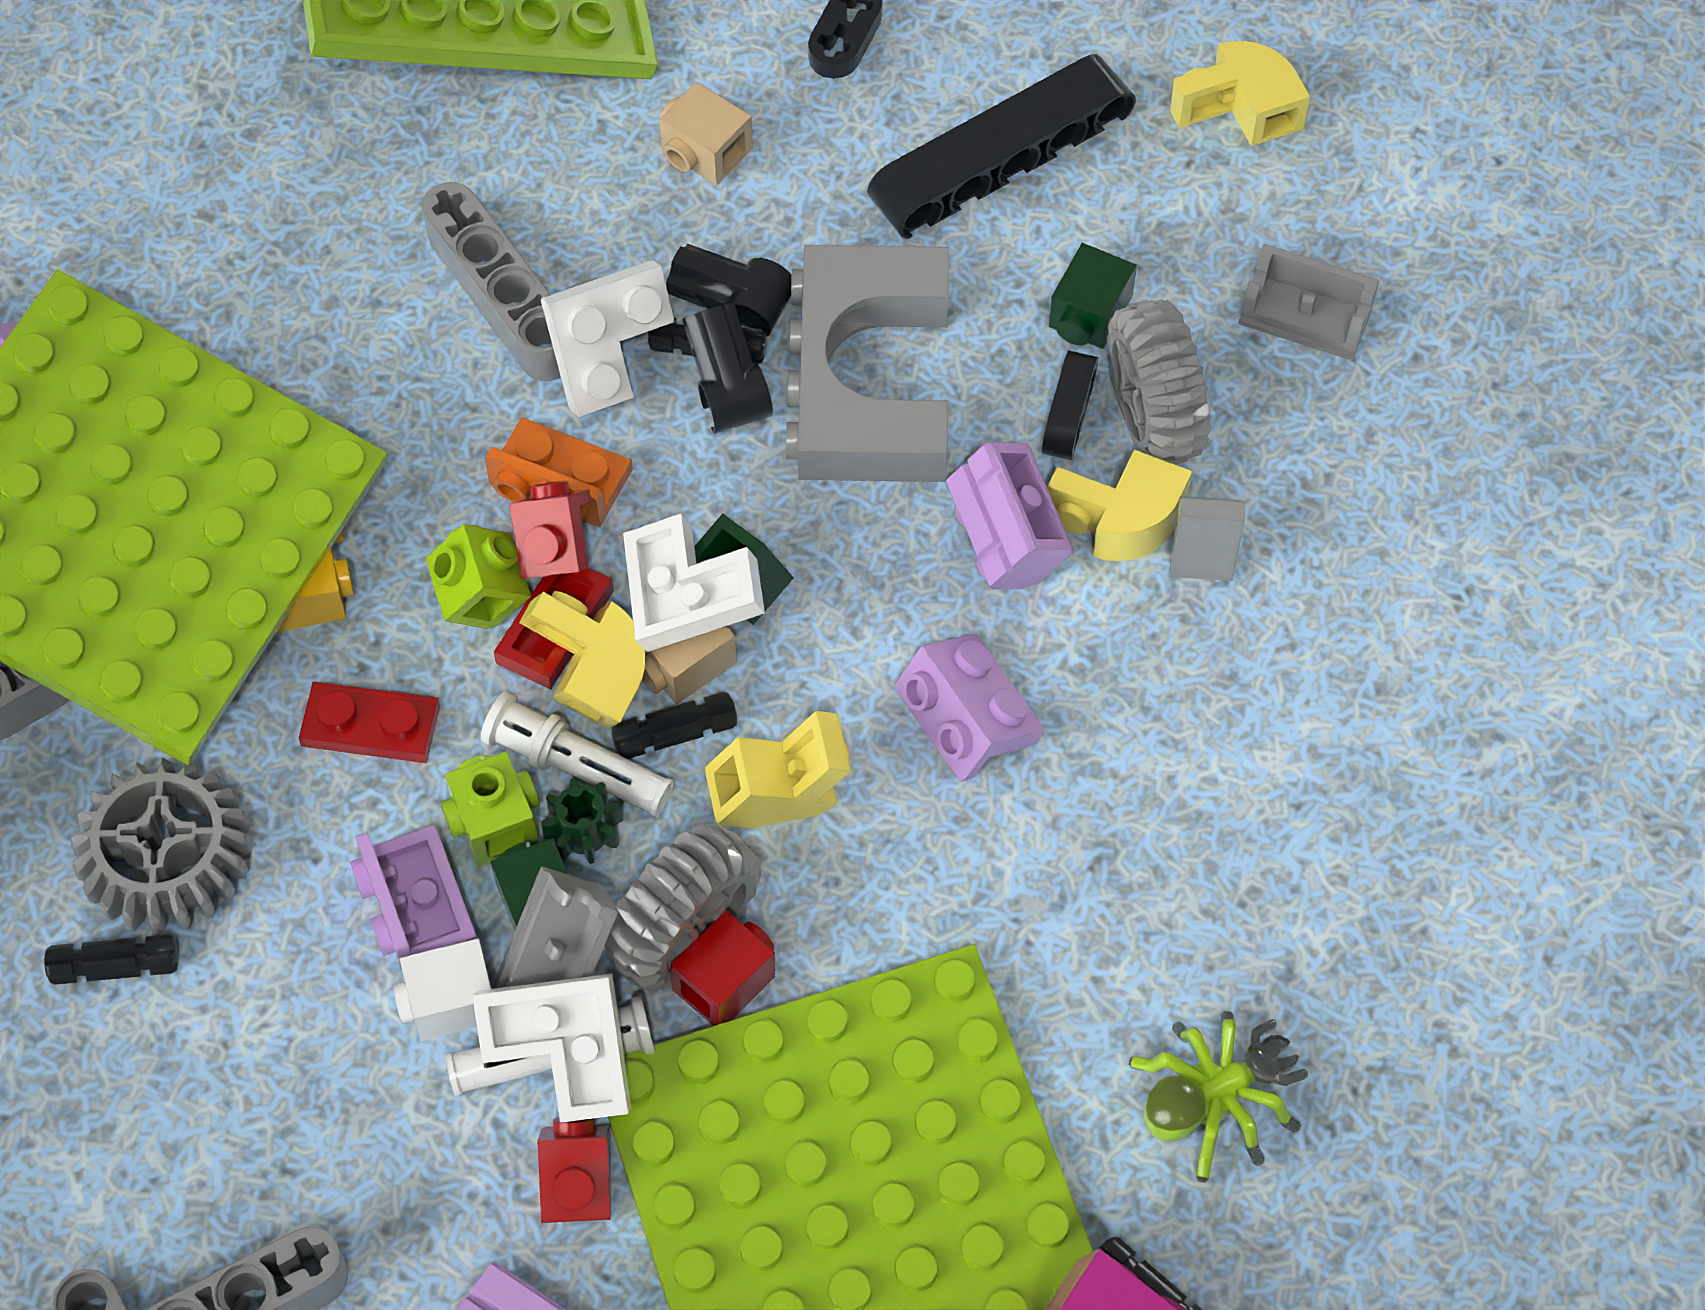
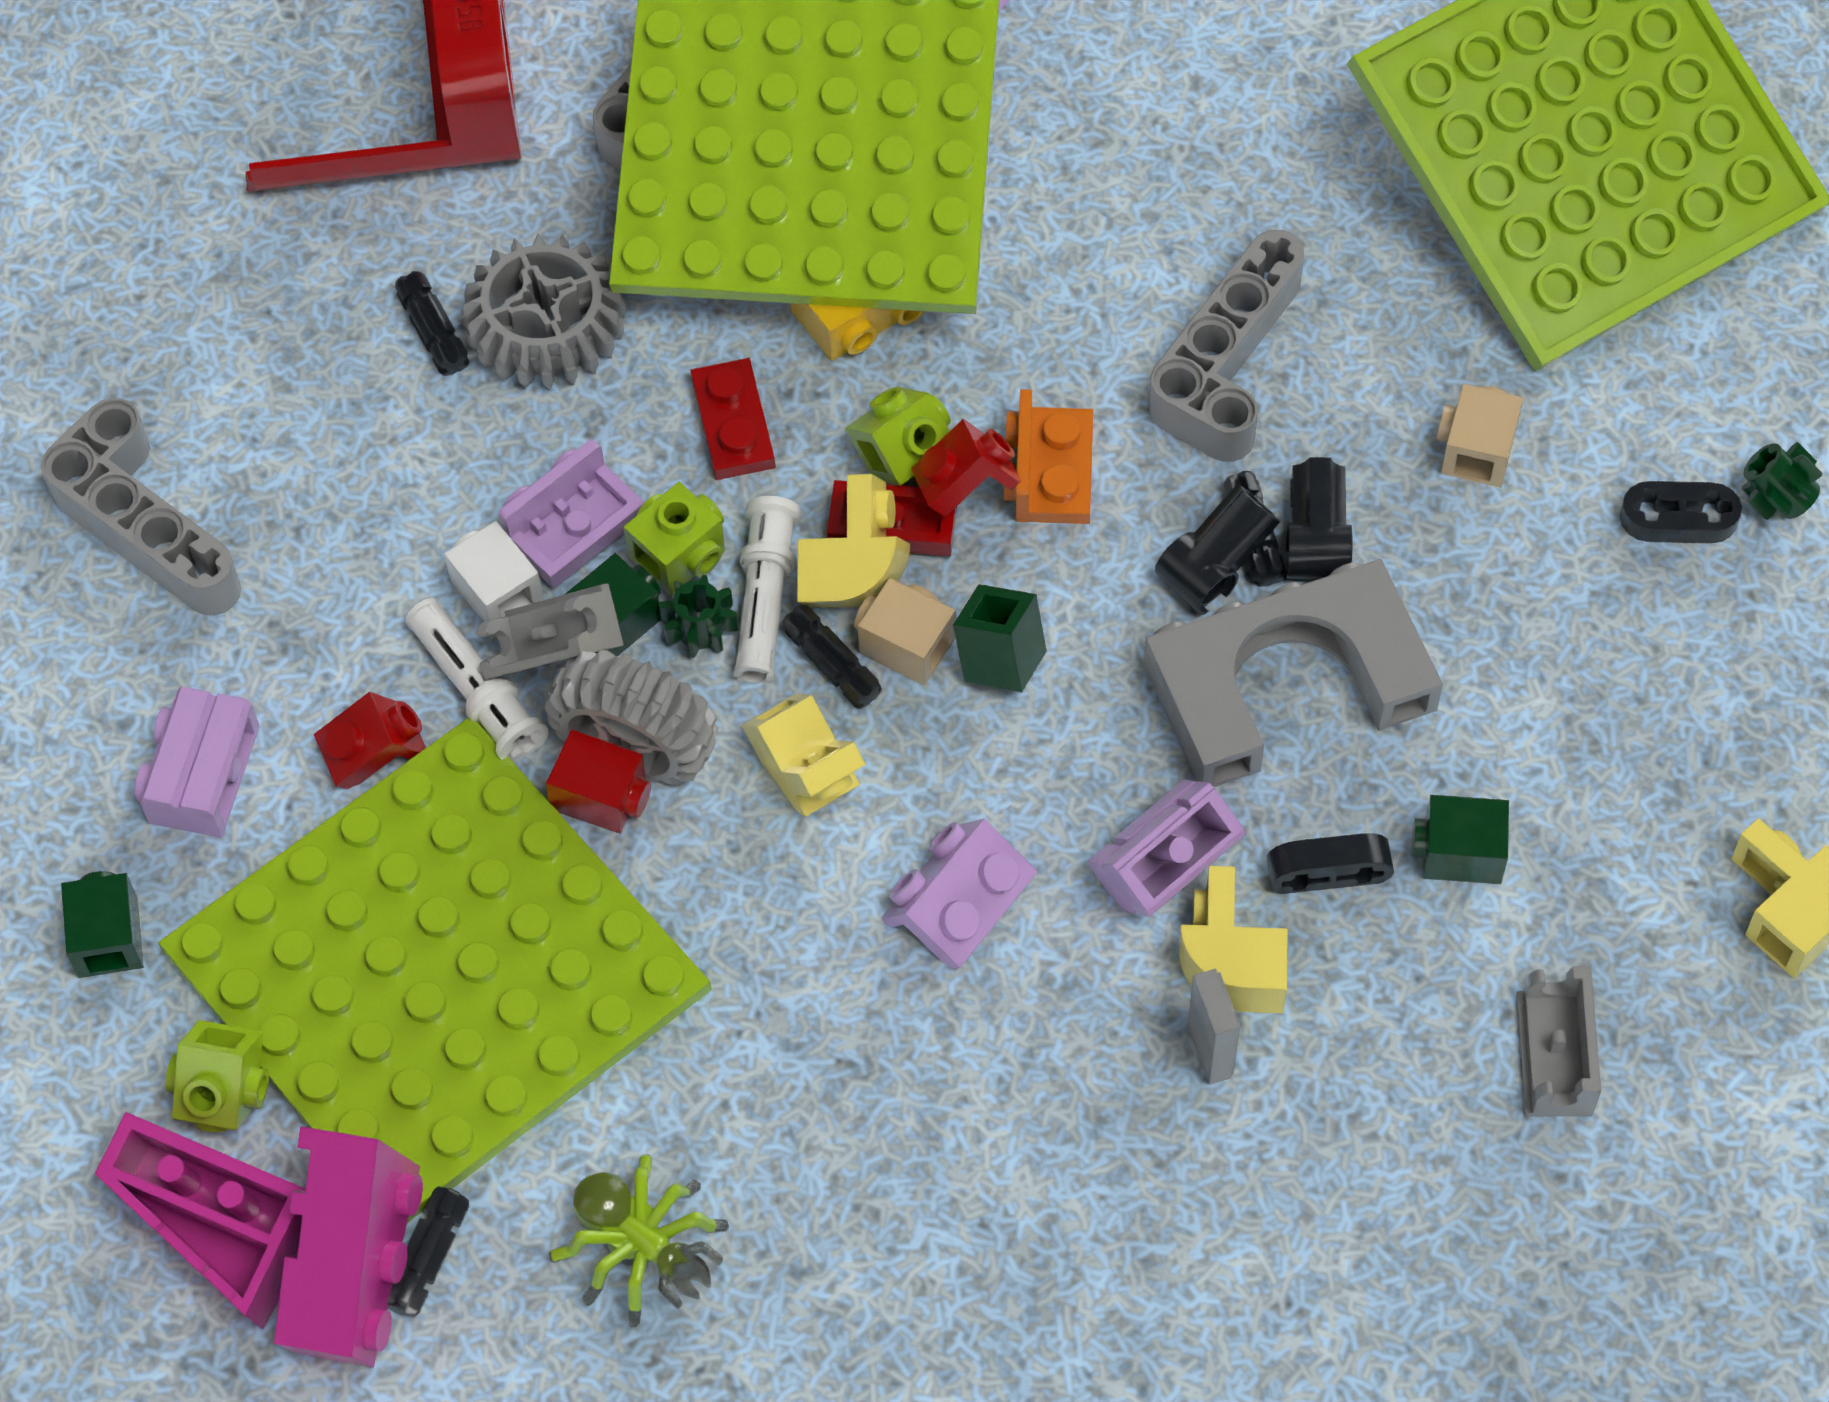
camera: 70 degrees right, 0 degrees up
white plate [473,974,632,1123] -> none
white plate [541,260,675,418] -> none
white plate [623,513,765,652] -> none
black beam [867,54,1136,239] -> none
light grey gear [1106,299,1211,465] -> none

